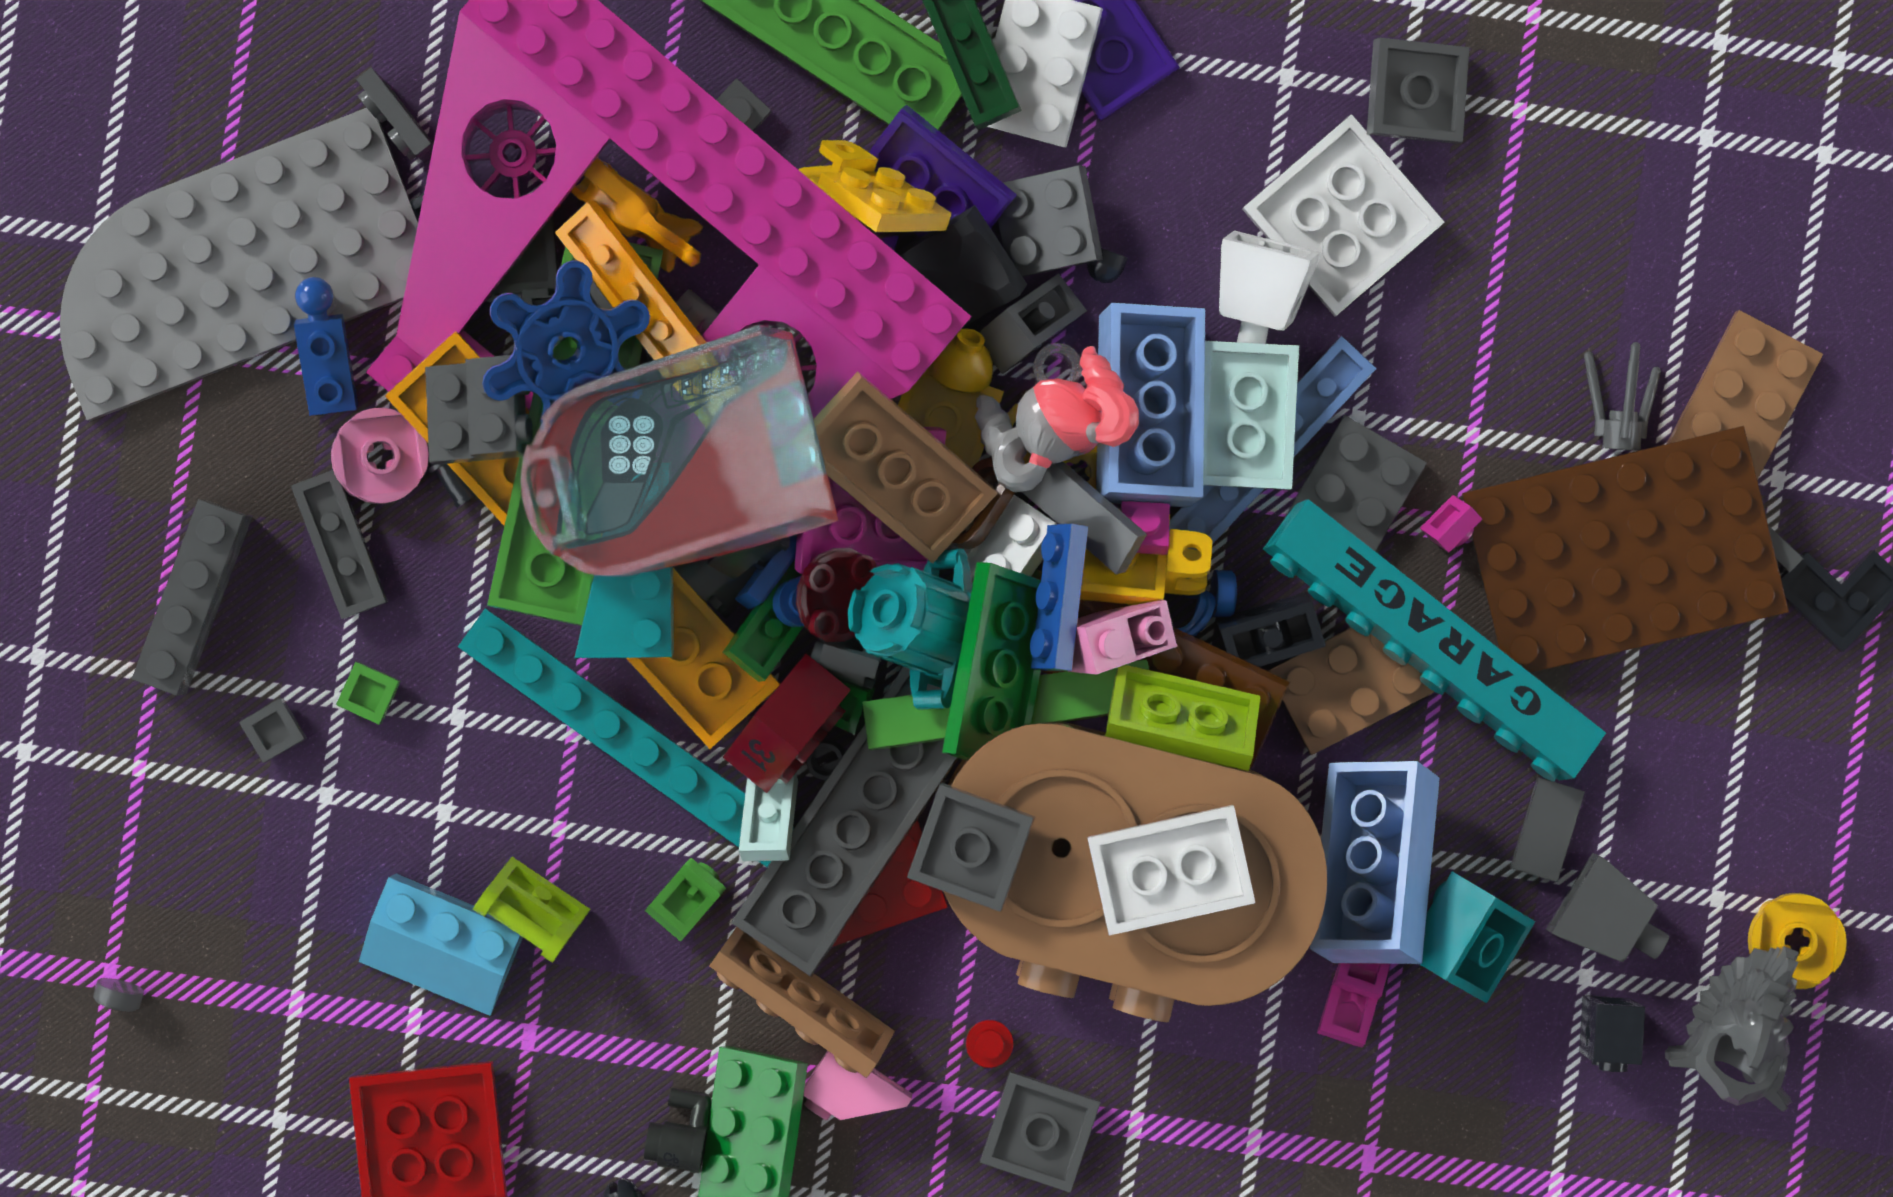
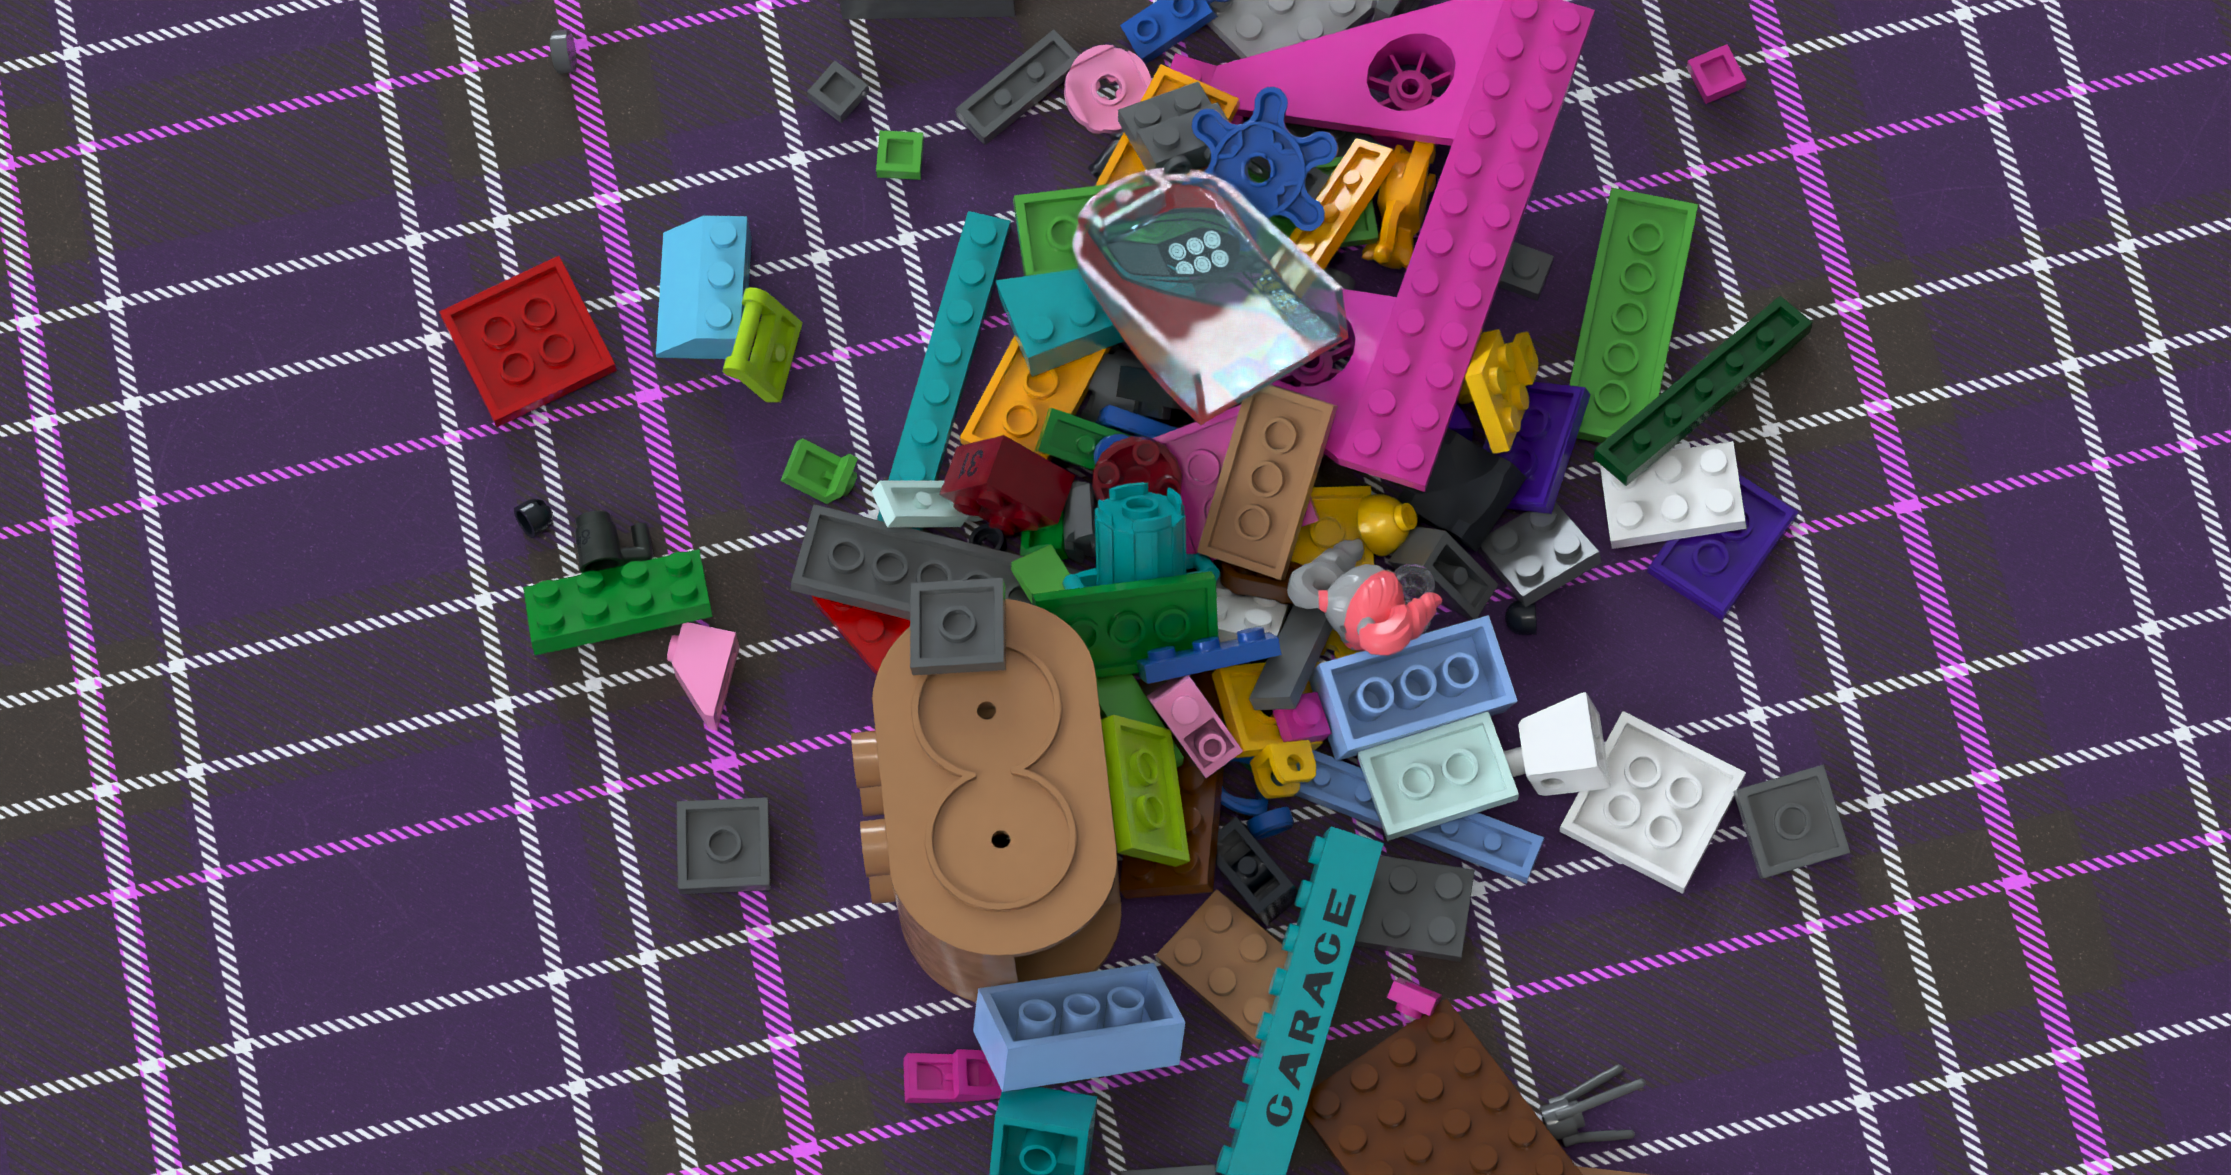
camera: 75 degrees right, 20 degrees down
medium nougat plate [709,927,895,1078] -> none
red plate [966,1020,1013,1068] -> none
white plate [1087,805,1255,936] -> none

